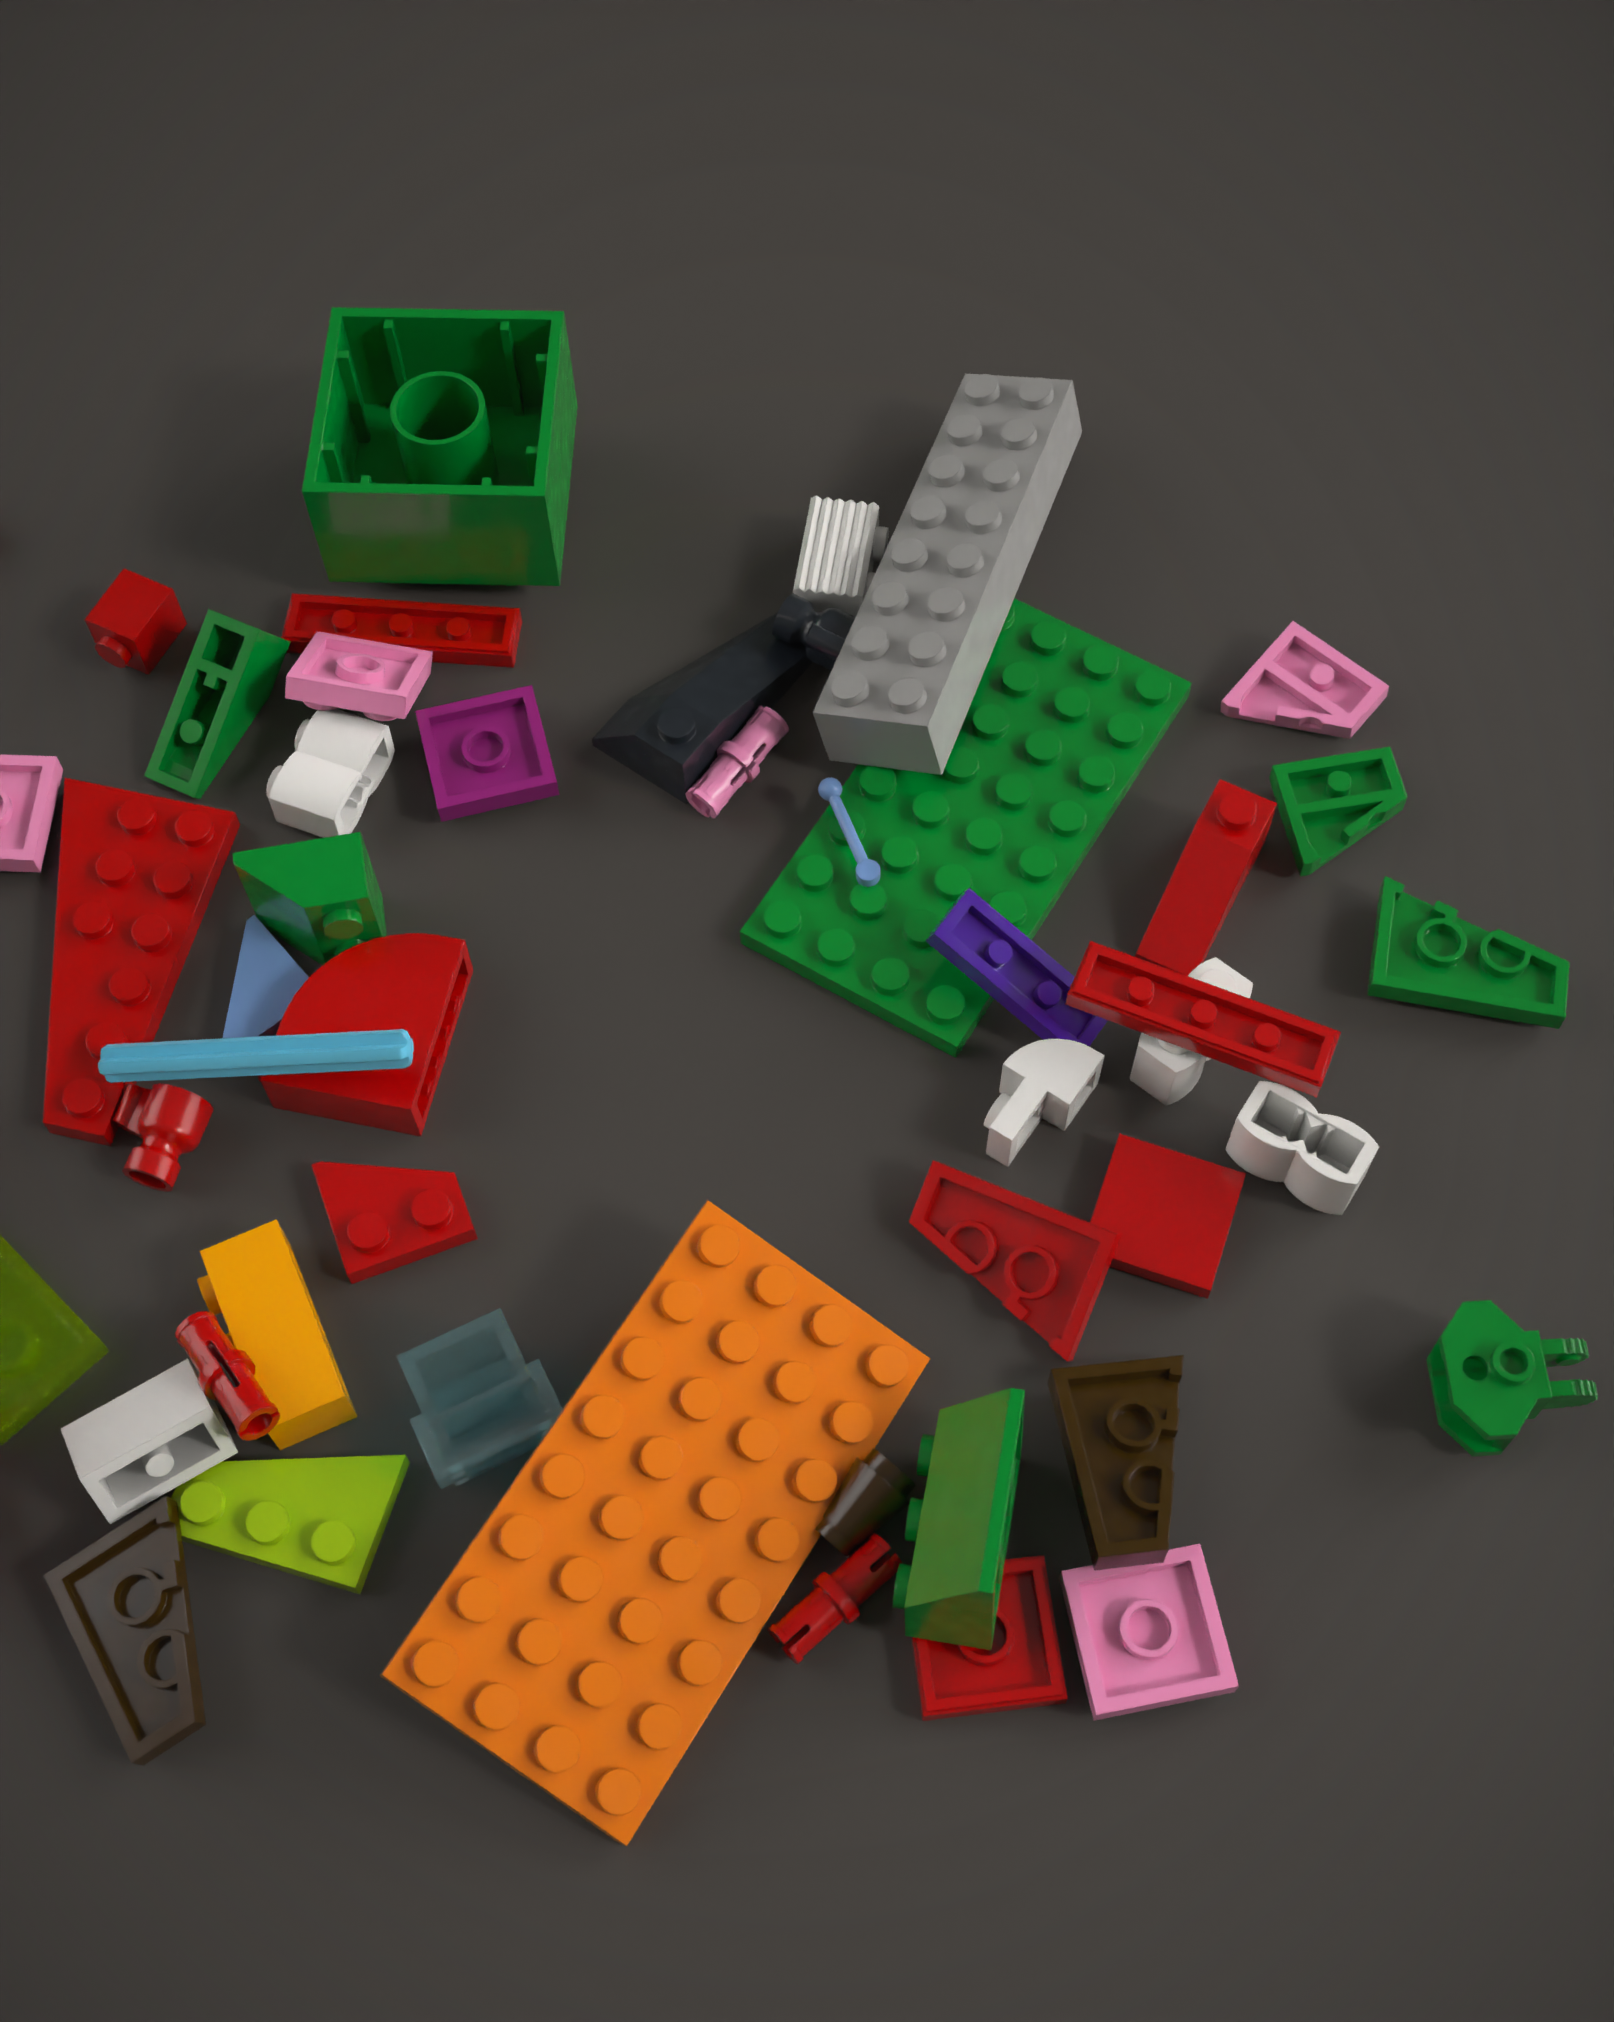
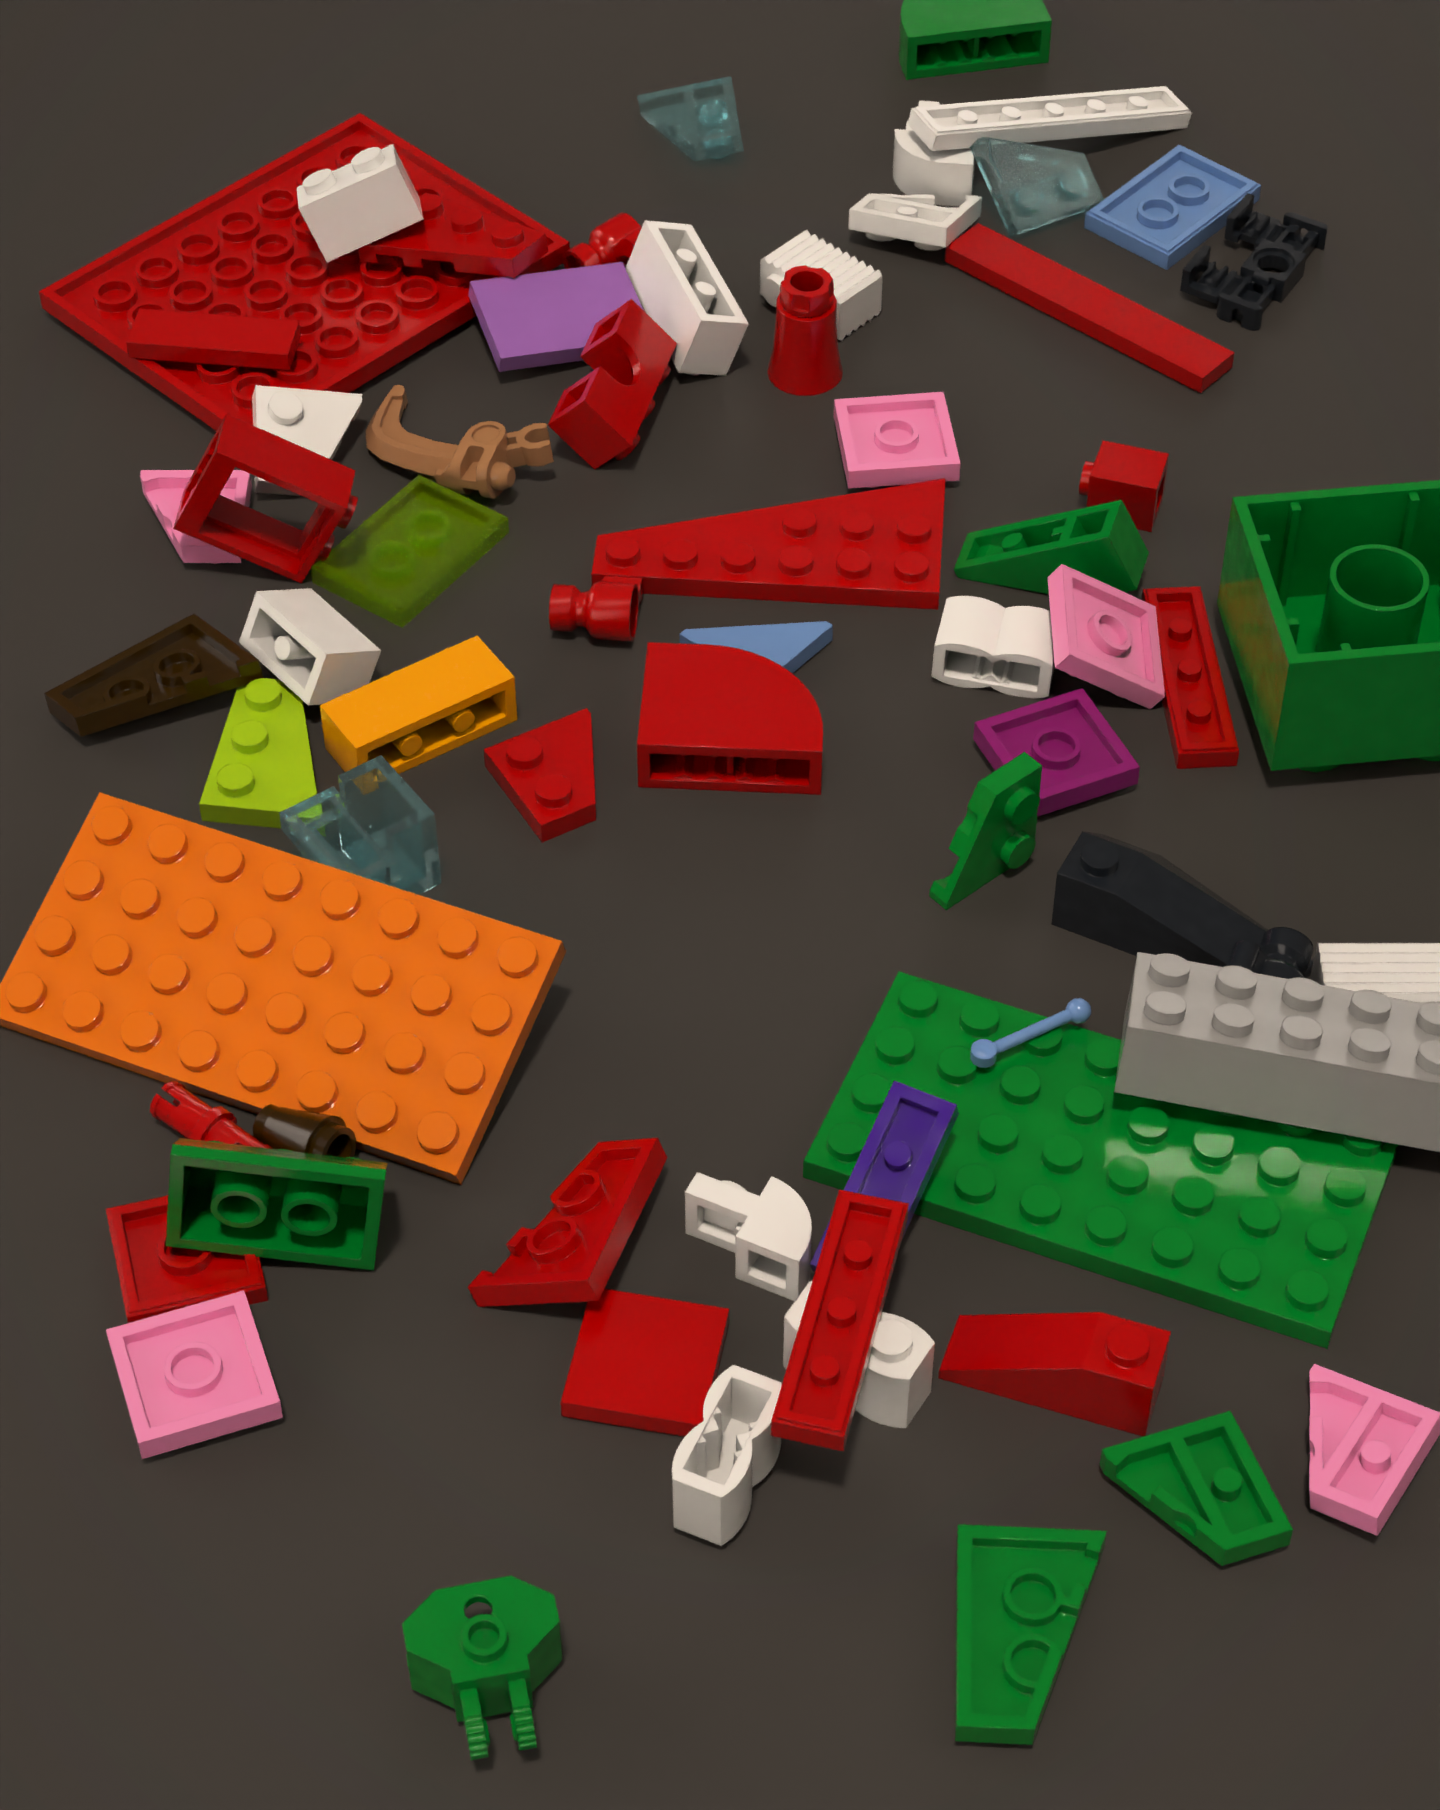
camera: 80 degrees right, 15 degrees down
medium azure axle [98,1029,414,1083] -> none
red pin [175,1311,280,1441] -> none
green slope [232,832,387,965] -> none
bright pink pin [685,706,789,819] -> none
dark brown wing [1047,1355,1184,1571] -> none
none -> green wing [929,752,1042,911]

